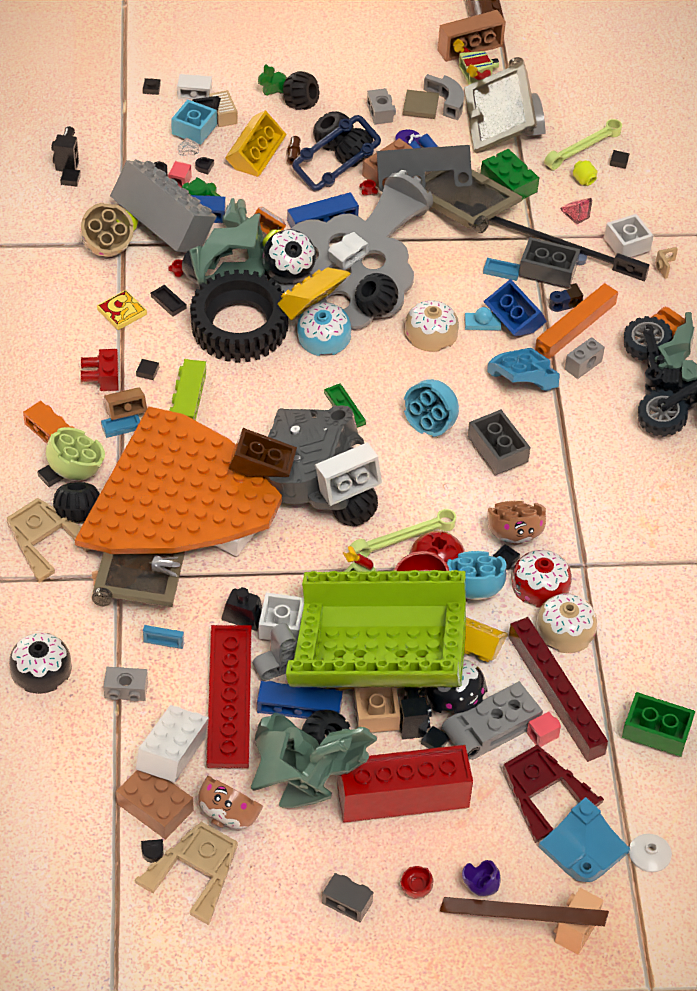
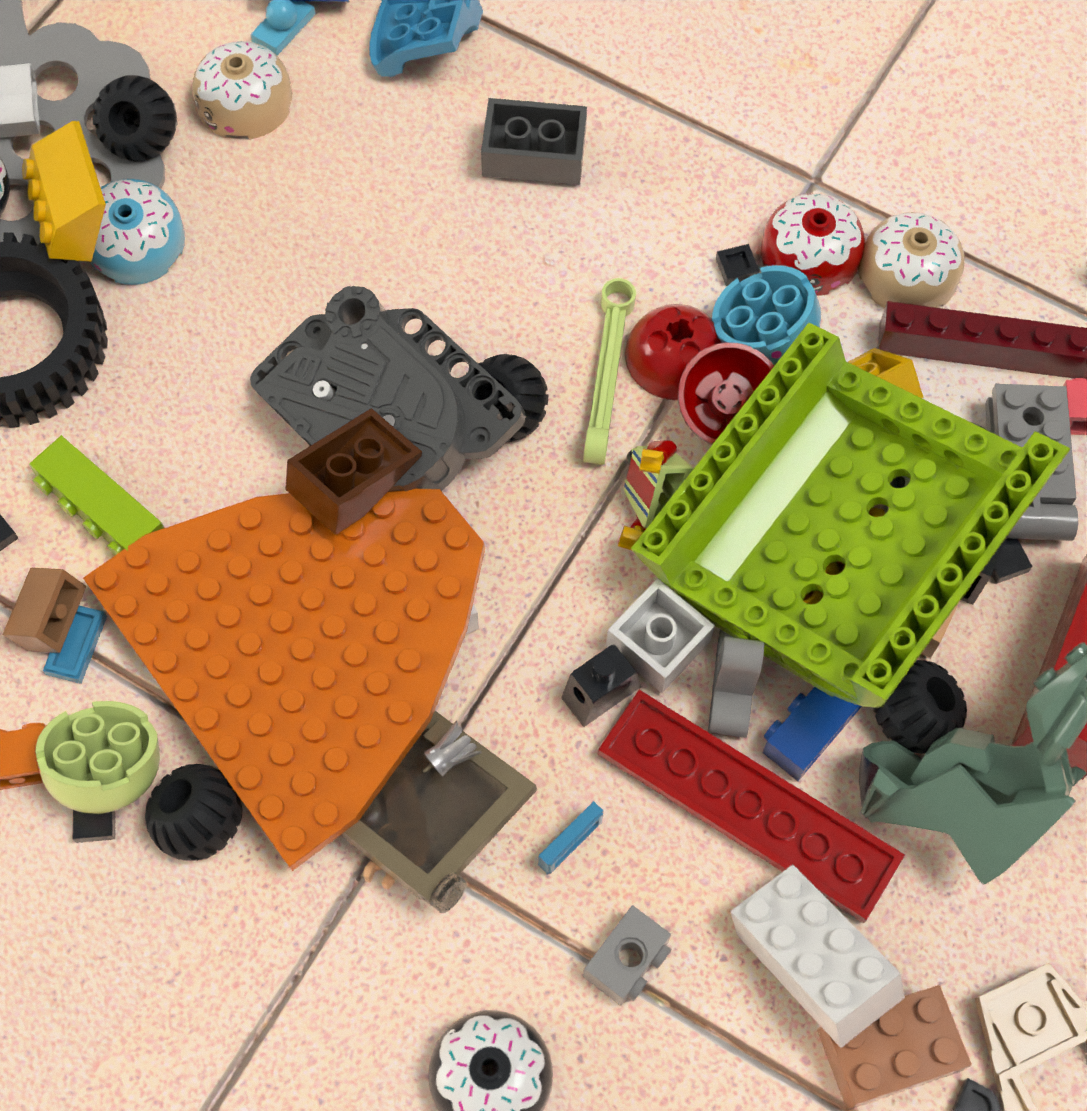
camera: 55 degrees left, 15 degrees up
tan wing [7,498,90,583] -> none
nougat cylinder [198,775,264,829] -> none
white brick [315,442,382,506] -> none
green tile [324,383,366,428] -> none
medium azure cylinder [404,379,459,437] -> none
nougat cylinder [488,501,546,545] -> none

